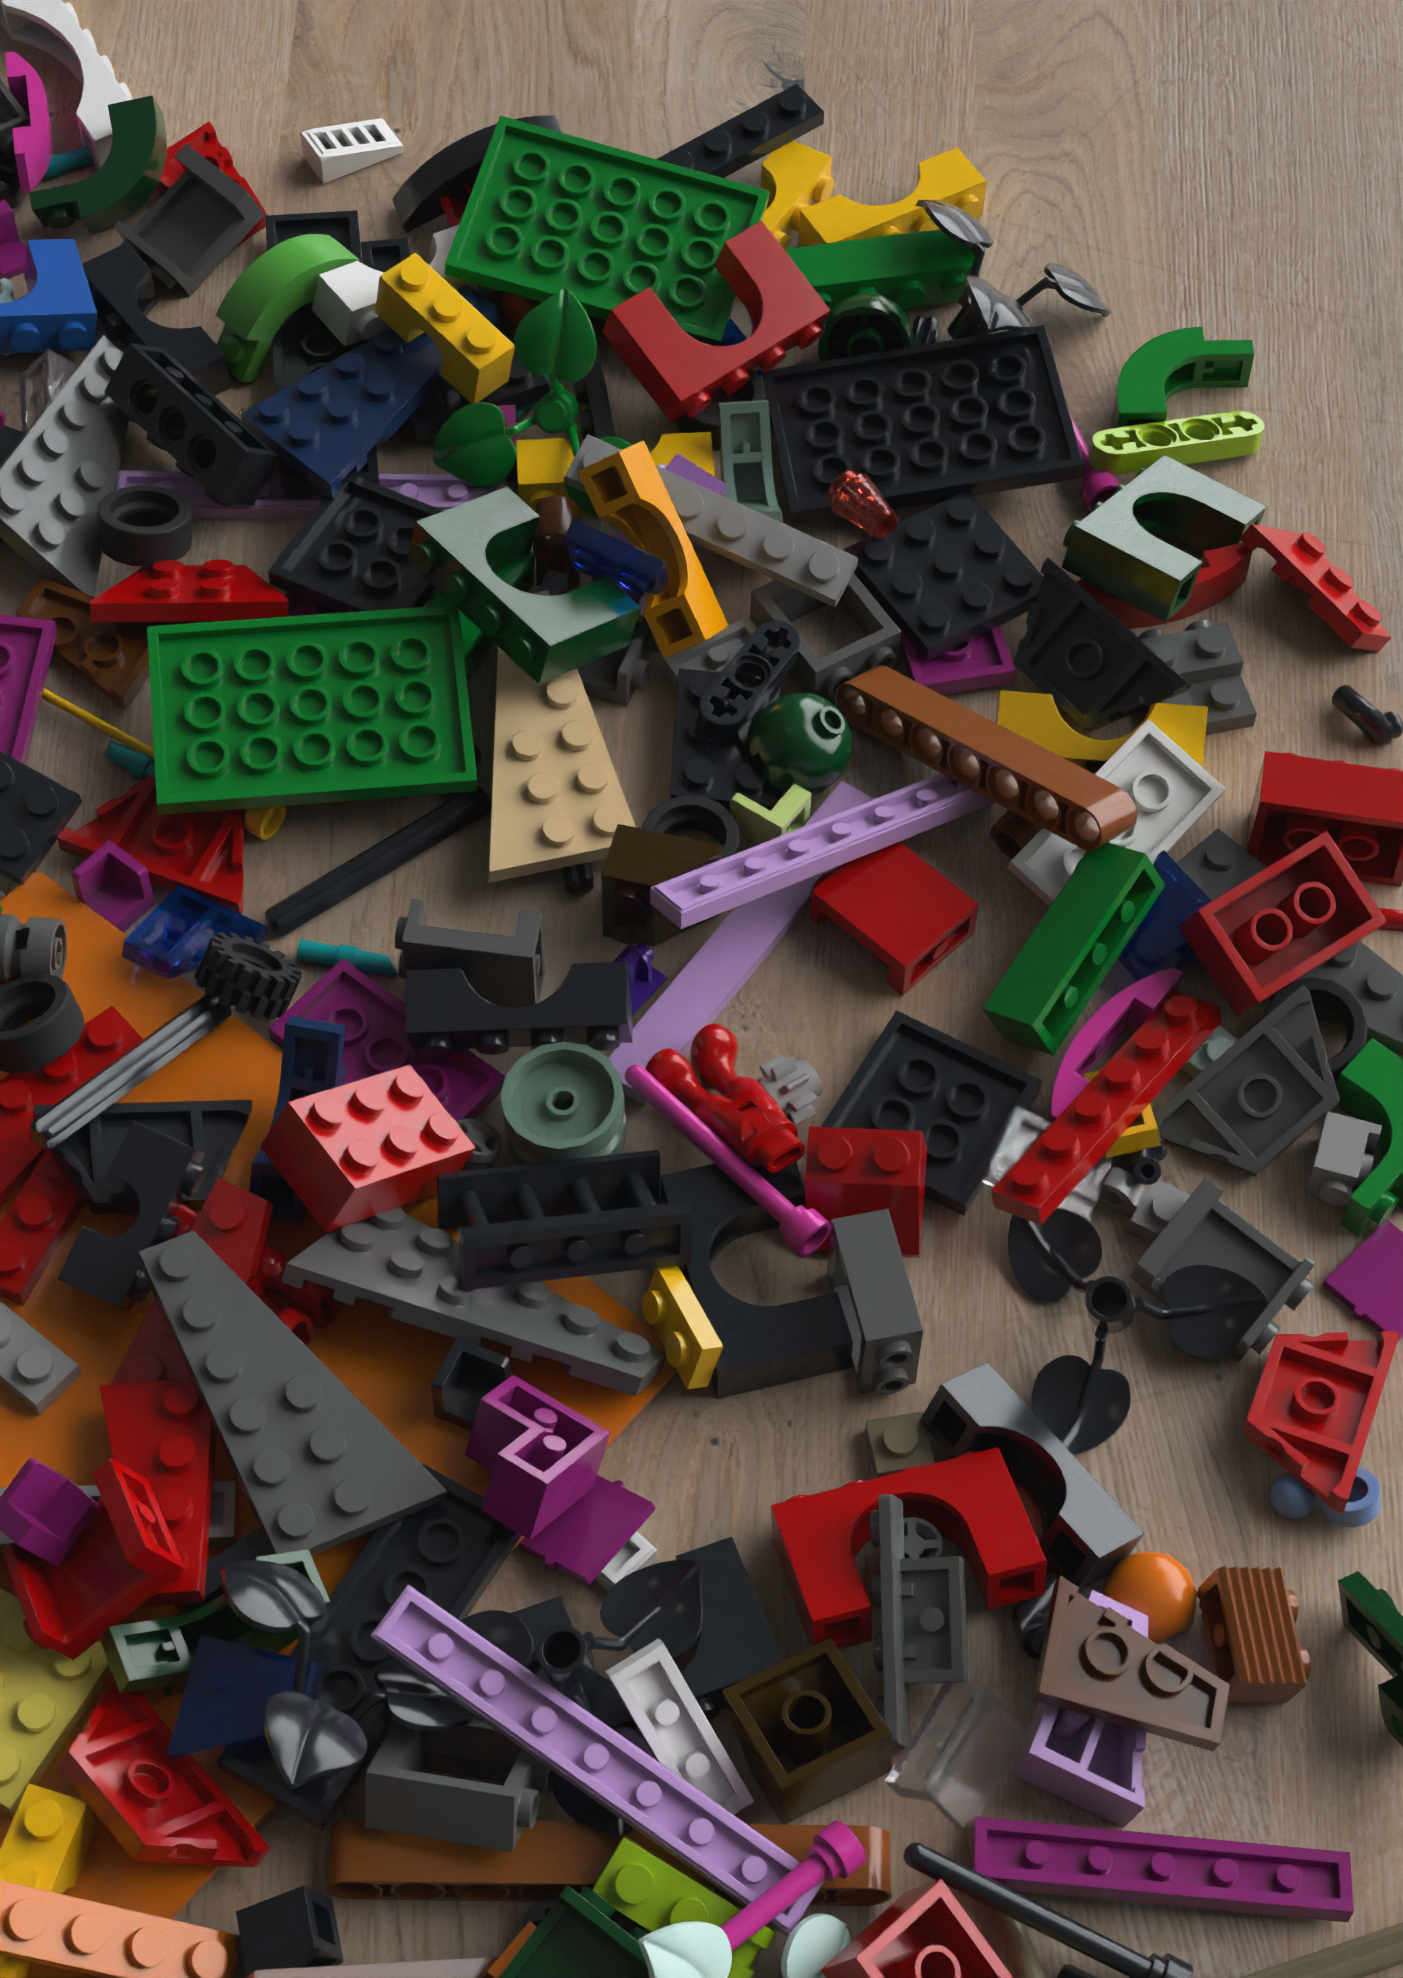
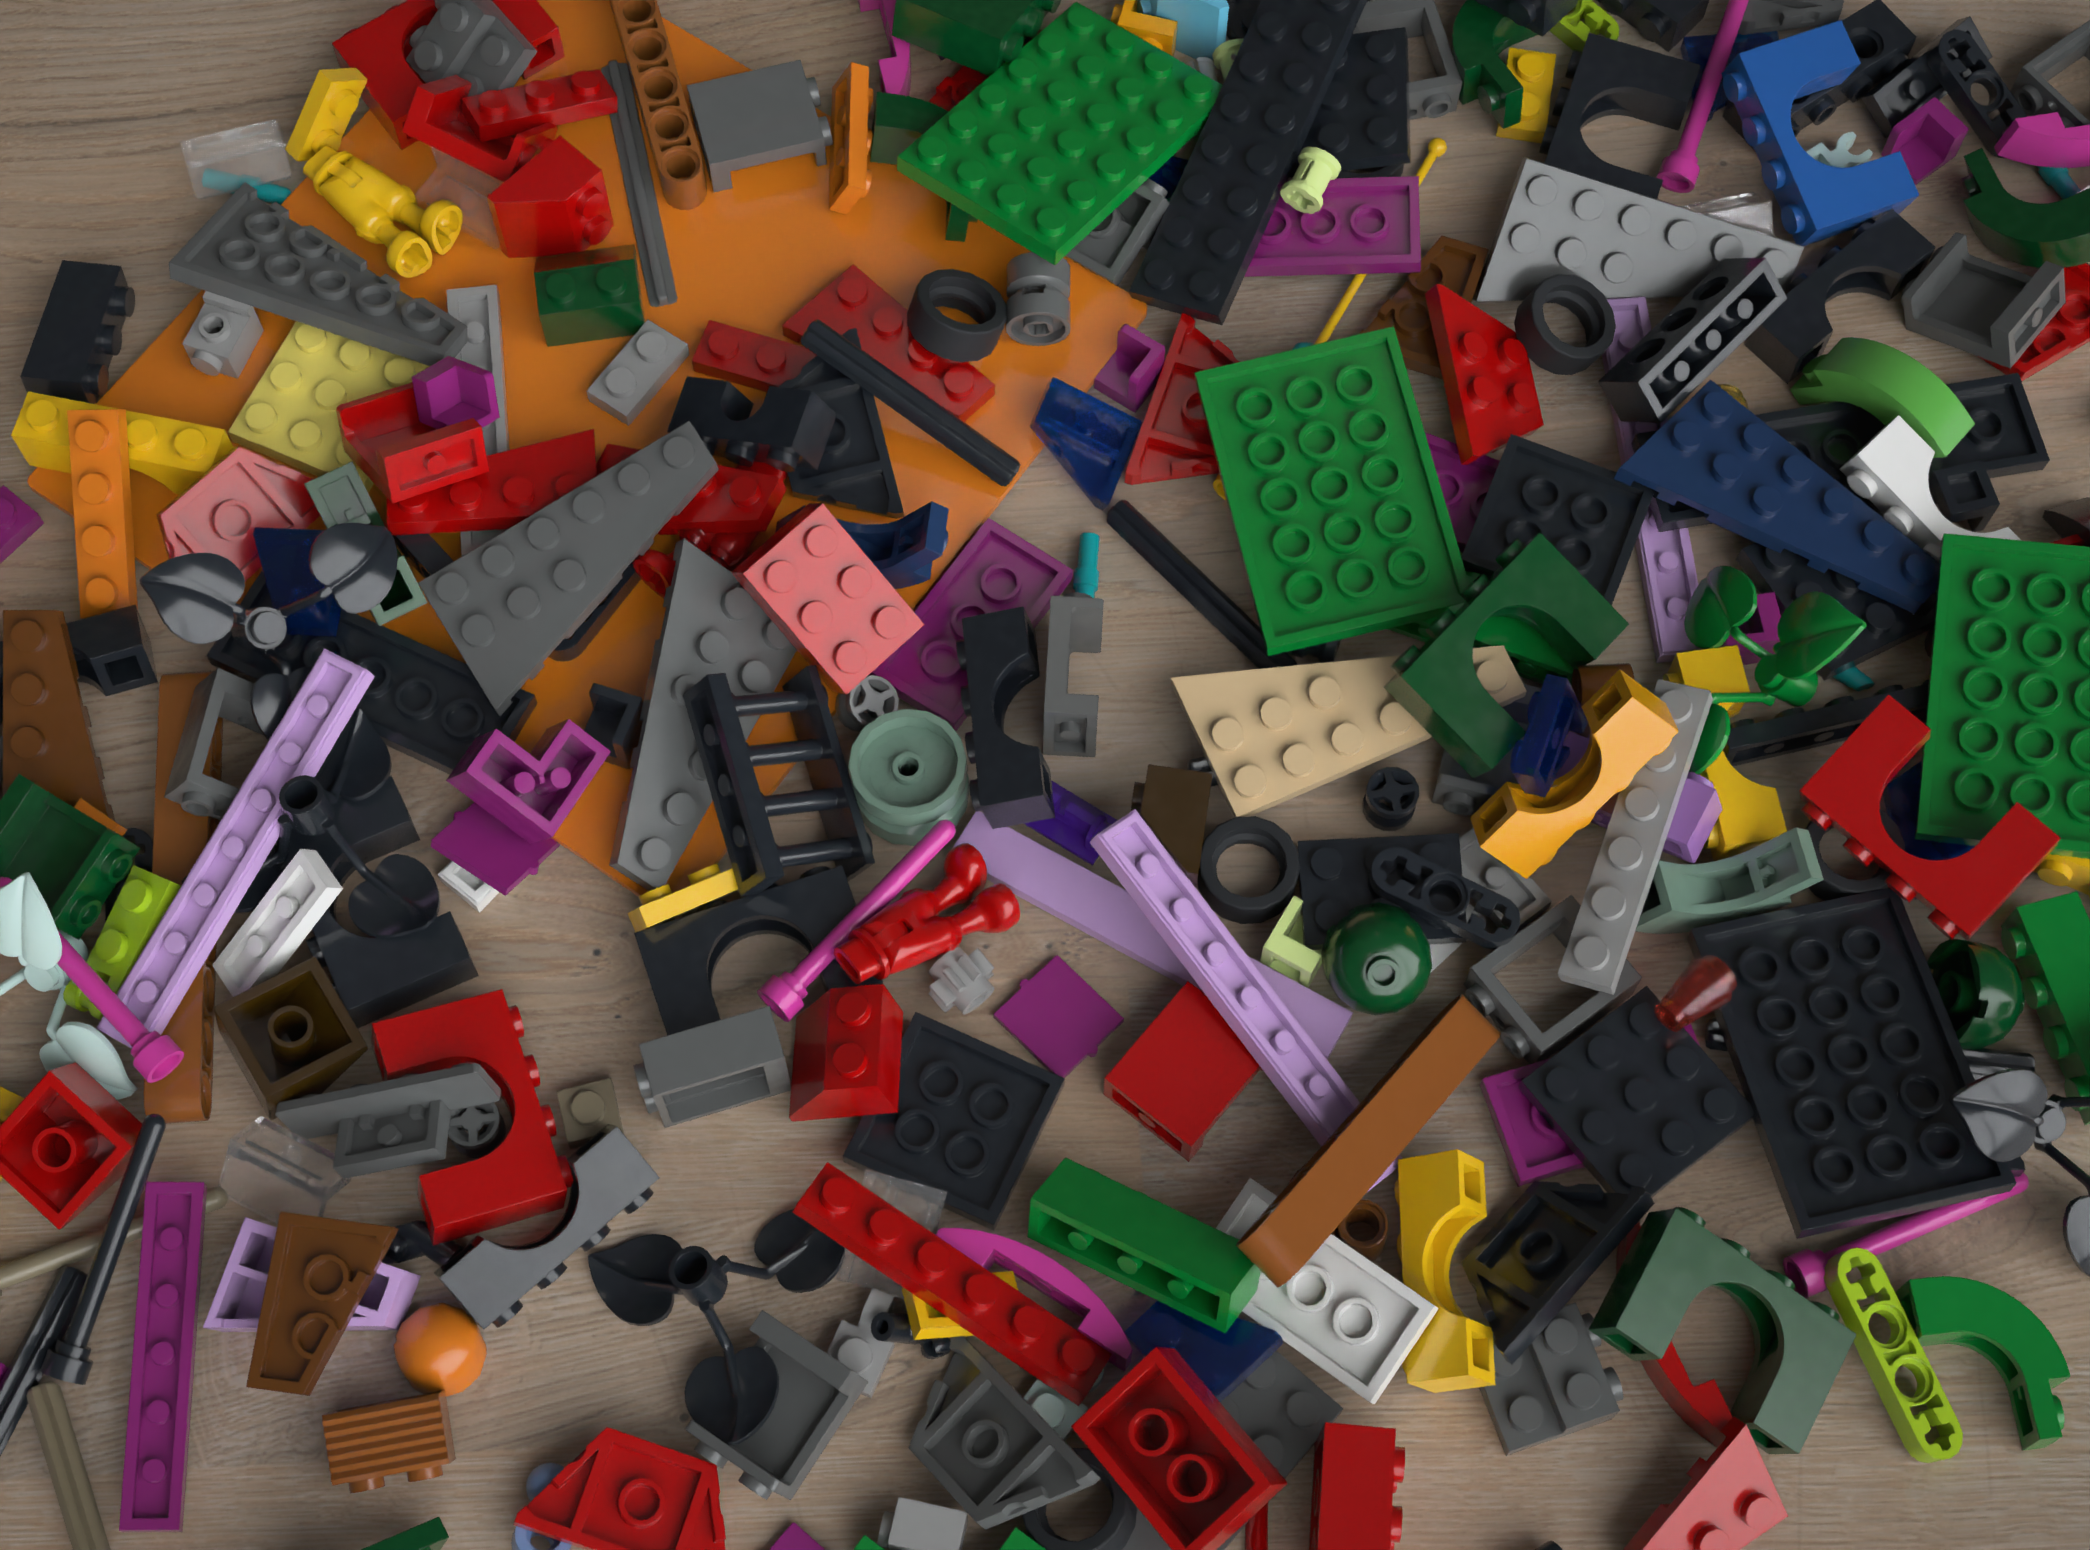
camera: 85 degrees right, 10 degrees up
black tyre [194,932,302,1020] -> none
yellow arch [375,252,515,404] -> none
none -> magenta piece [993,955,1124,1078]
none -> black wheel [1362,767,1419,831]

